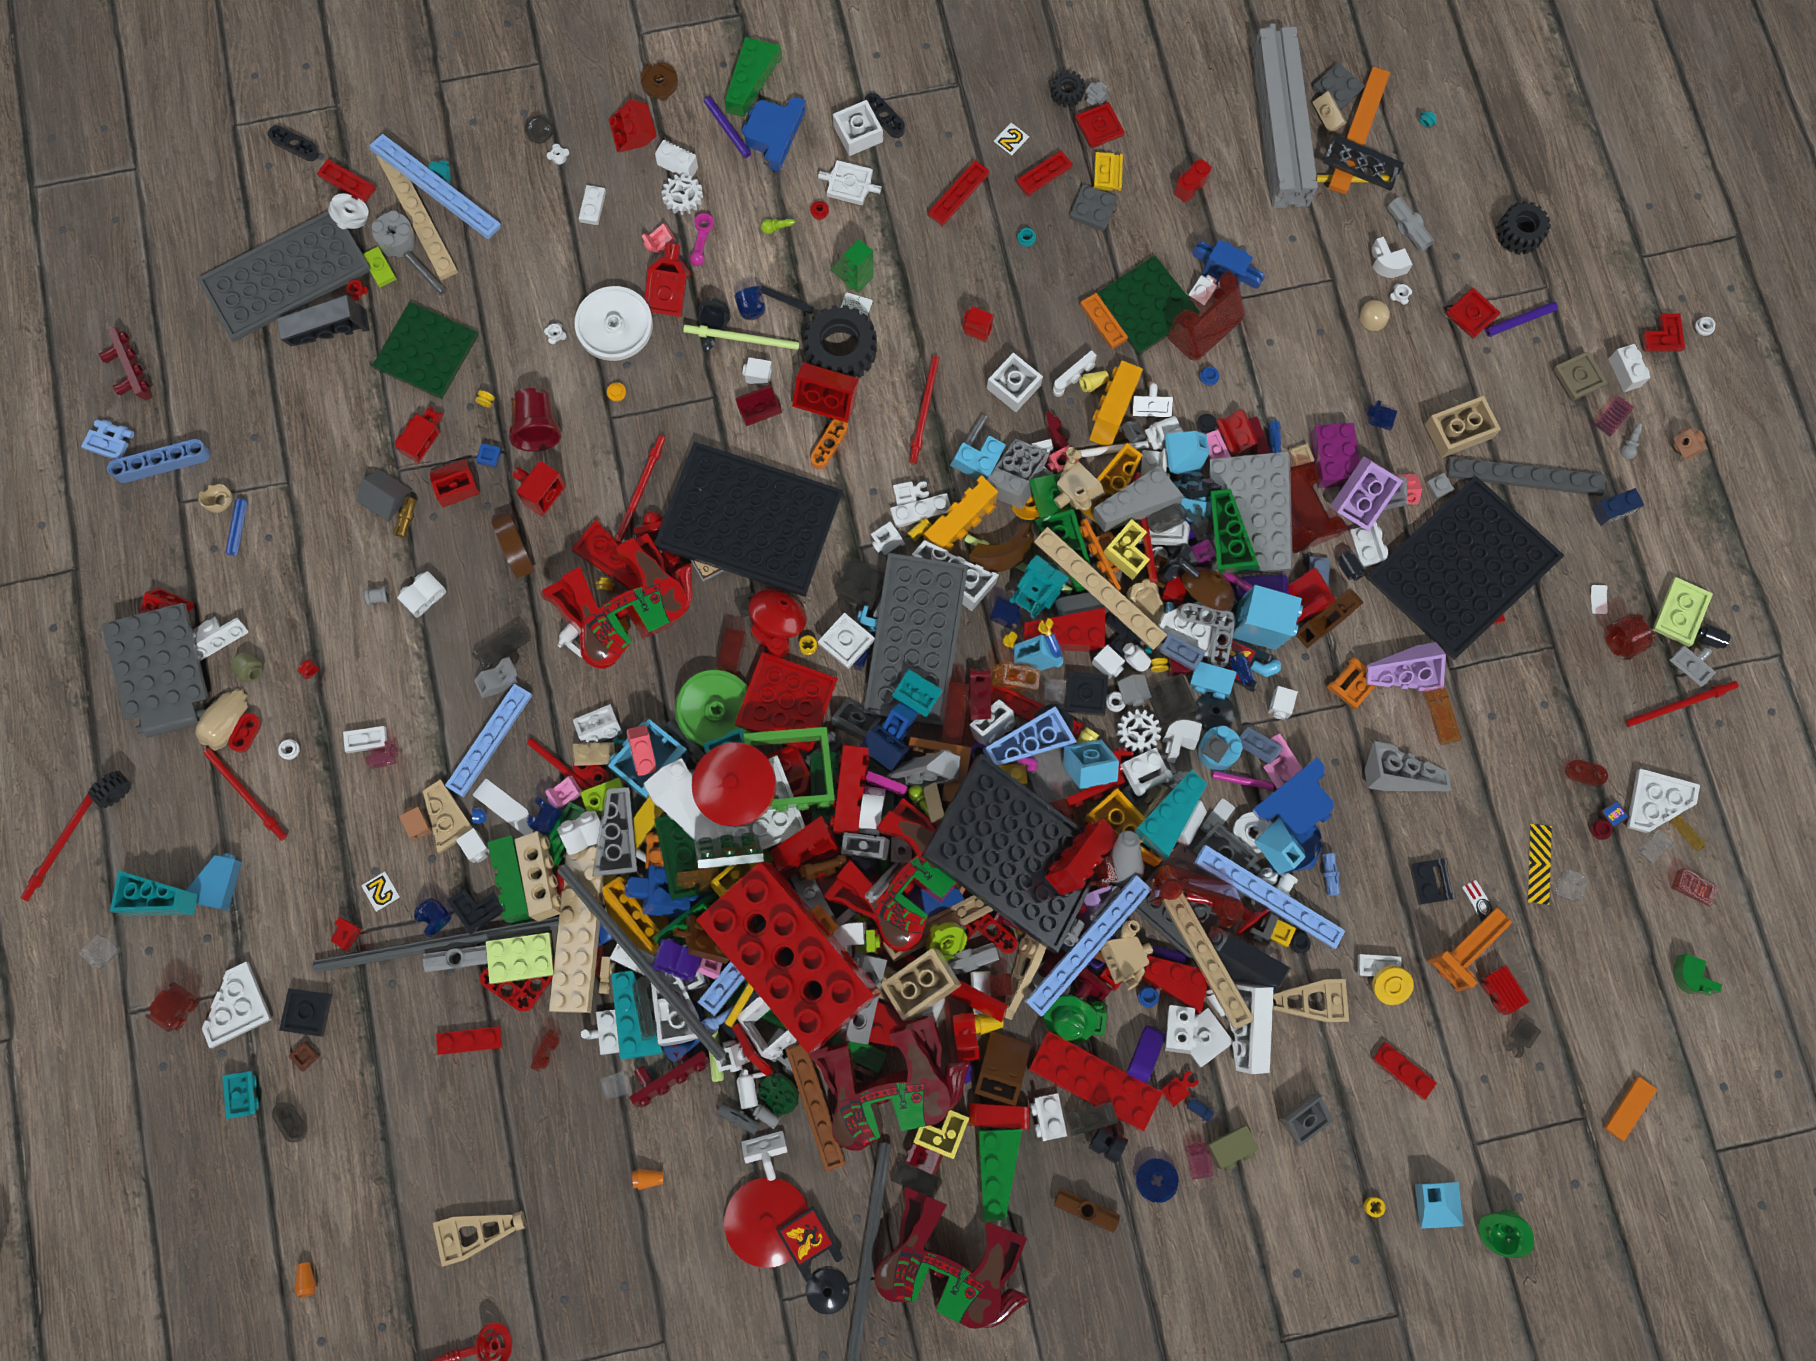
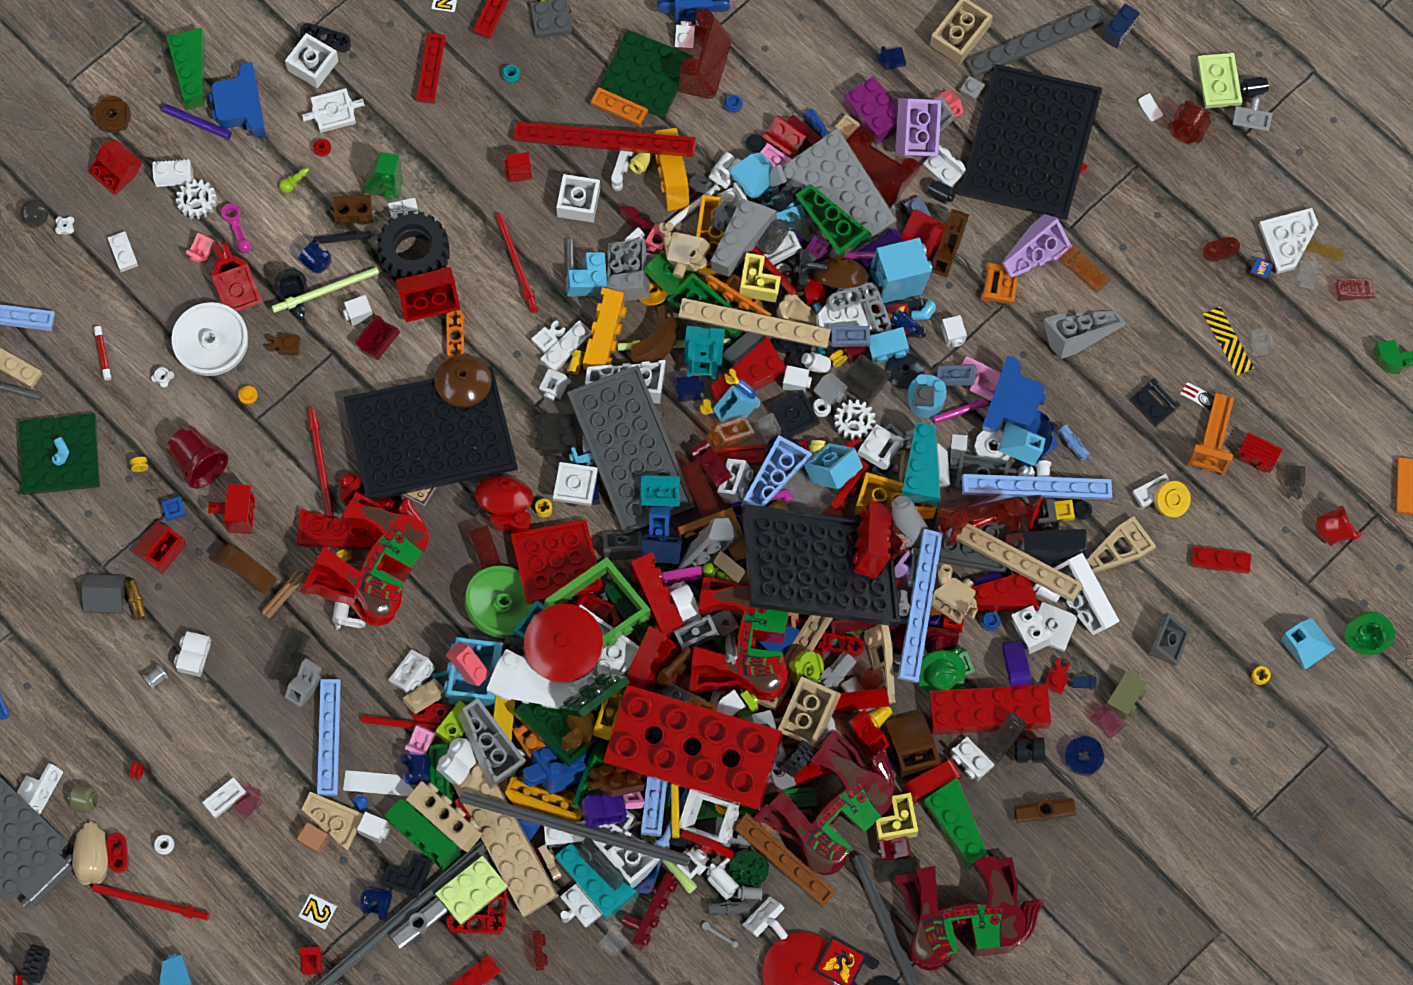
camera: 30 degrees left, 5 degrees down
red brick [394,407,443,464] -> none
white plate [1132,381,1173,417] -> none
white brick [1163,720,1202,763] -> none
dark red plate [1591,819,1612,840] -> none
red bar [1625,681,1739,727] -> none
none -> medium azure arm [52,437,69,465]
none -> red bar [94,326,111,381]
none -> medium nougat axle [262,570,306,618]
none -> reddish brown plate [266,334,301,356]
none -> reddish brown brick [333,194,373,226]
none -> reddish brown dish [434,355,492,408]
none -> red plate [513,122,697,157]
none -> light grey hinge [702,922,739,948]
none -> dark grey bracket [711,201,737,233]
none -> light grey tile [769,164,787,188]
none -> black tyre [780,740,816,777]
none -> red piece [1316,506,1362,546]

